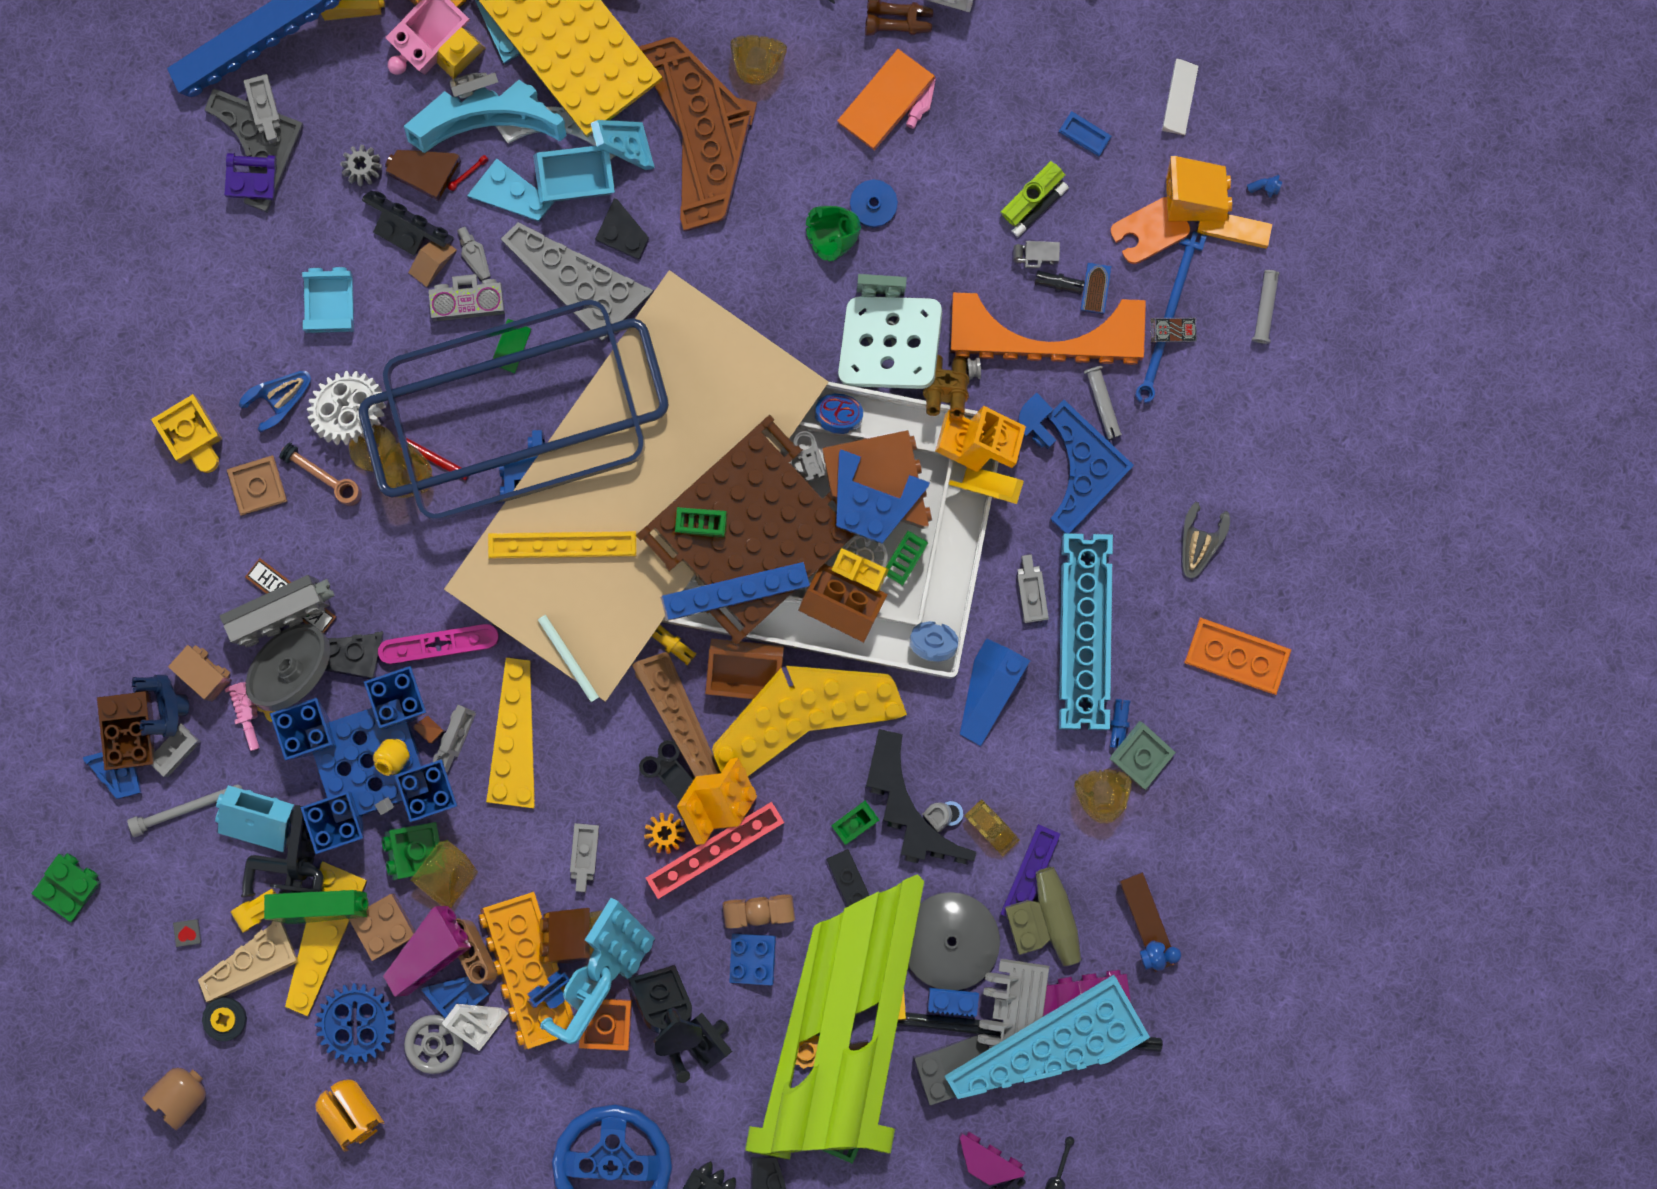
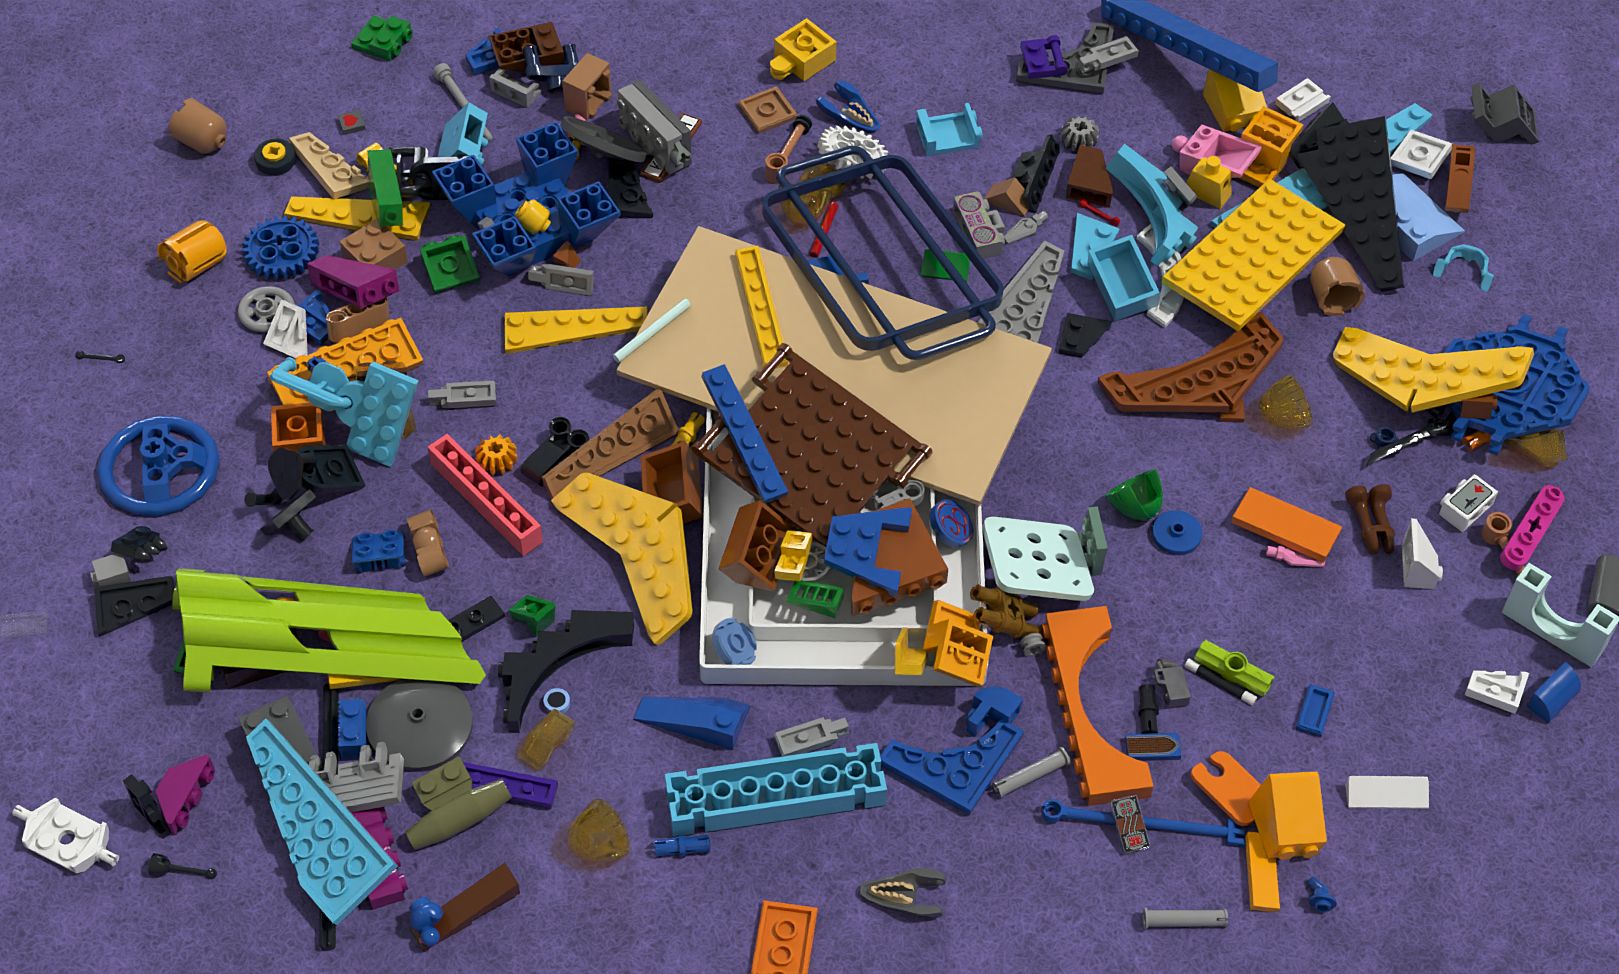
camera: 85 degrees right, 30 degrees down
dark pink piece [378,624,499,664] -> none
clear yellow slope [410,840,478,908] -> none
medium azure wing [591,120,655,170] -> none
green slope [675,507,728,538] -> none
light orange bracket [677,758,757,845] -> none
light grey tile [922,802,952,832] -> none
sand green plate [1109,721,1176,790] -> none

